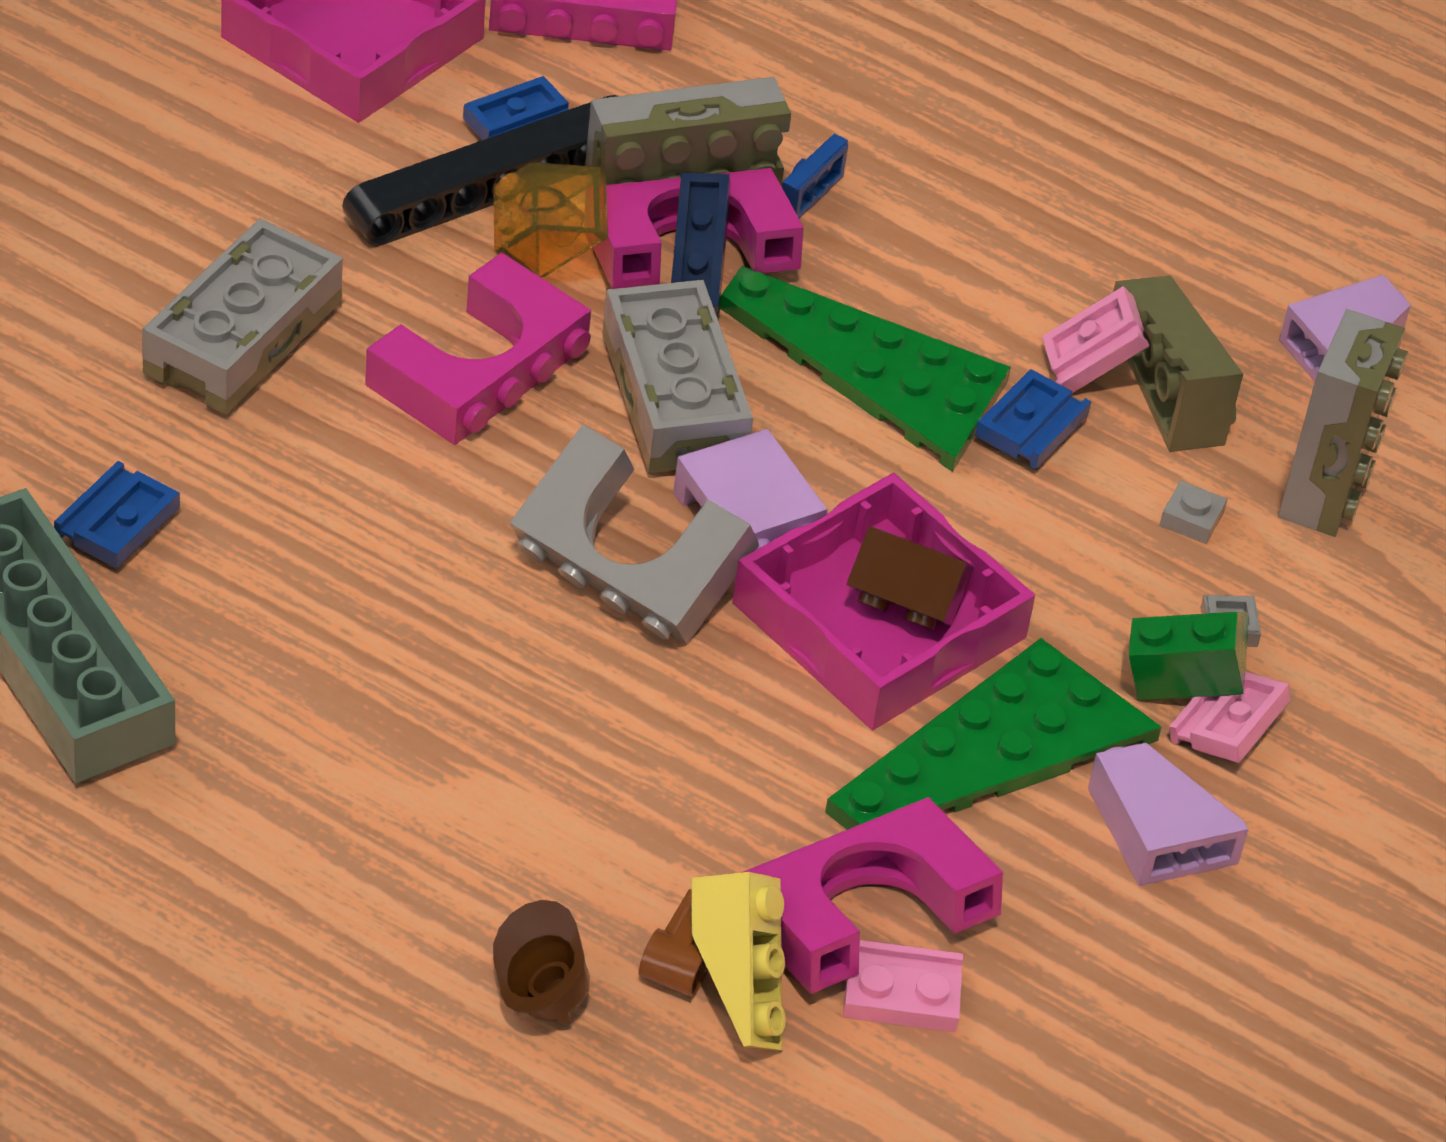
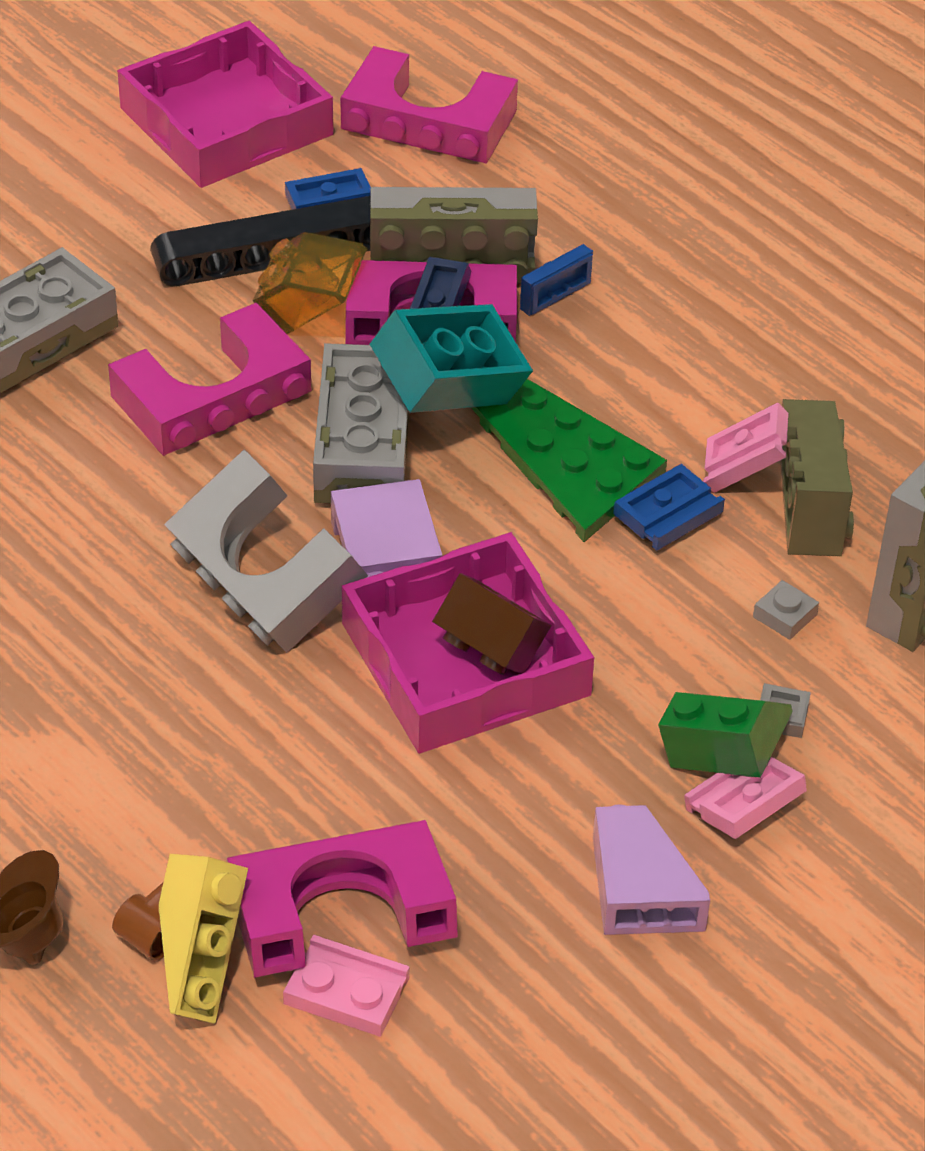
camera: 20 degrees right, 0 degrees up
green wing [825,638,1162,830] -> none
none -> teal brick [369,304,533,413]

